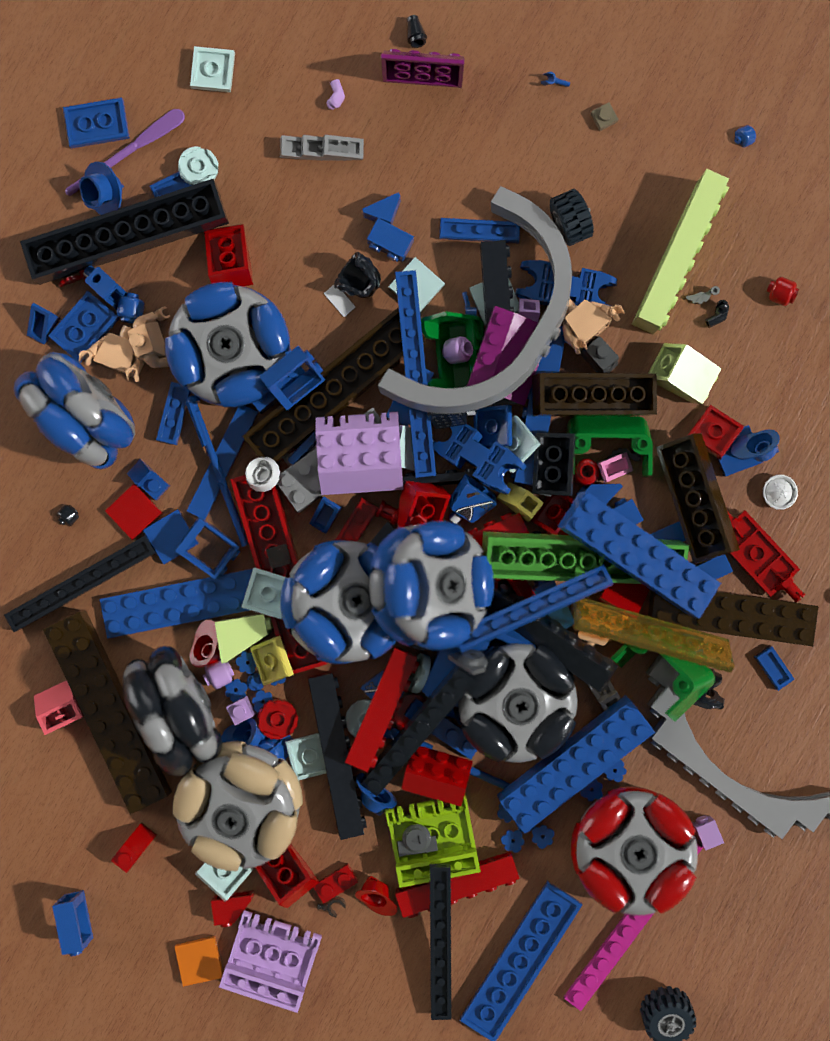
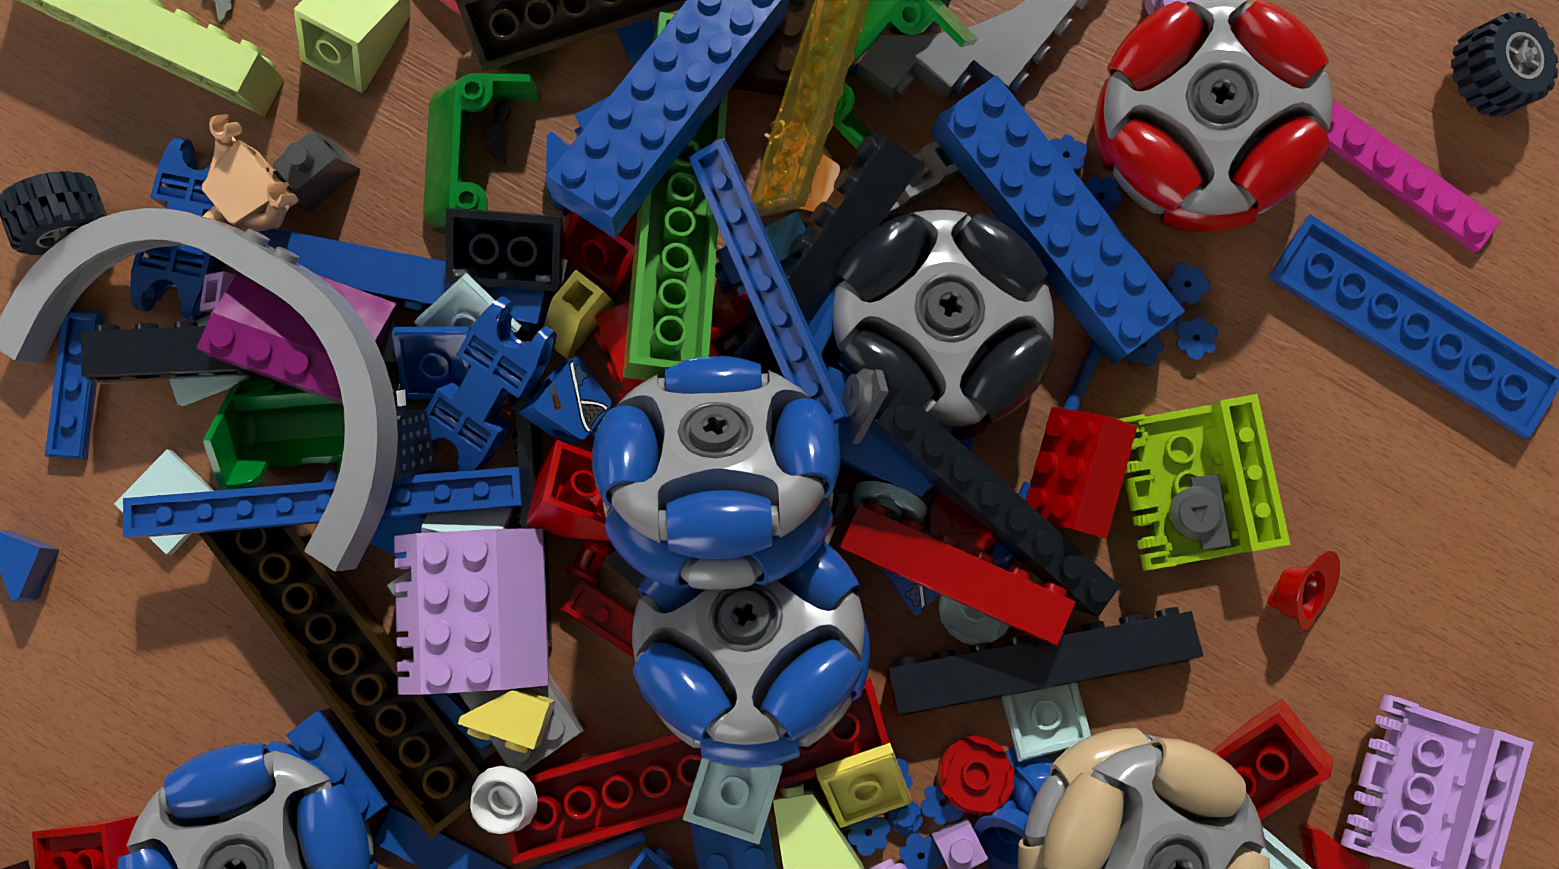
camera: 90 degrees left, 5 degrees down
blue window [259,346,325,410] -> none
clear smoke plate [266,544,292,569] -> none
blue slope [309,496,343,534] -> none
red plate [313,863,358,904] -> none
clear smoke piece [317,896,346,918] -> none
white sticker [324,285,355,317] -> none
black hair [334,252,381,298] -> none
blue piece [356,773,397,816] -> none
blue brick [367,218,414,262] -> none
red brick [395,851,520,918] -> none
blue plate [404,697,477,760] -> none
black plate [430,864,451,1020] -> none
lavender head [442,336,473,365] -> none
blue hand [462,292,477,316] -> none
dark brown brick [532,373,657,416] -> none
red head [573,459,600,486] -> none
bright pink slope [597,452,633,483] -> none
red tile [599,583,650,620] -> none
none -> light yellow slope [458,688,556,753]

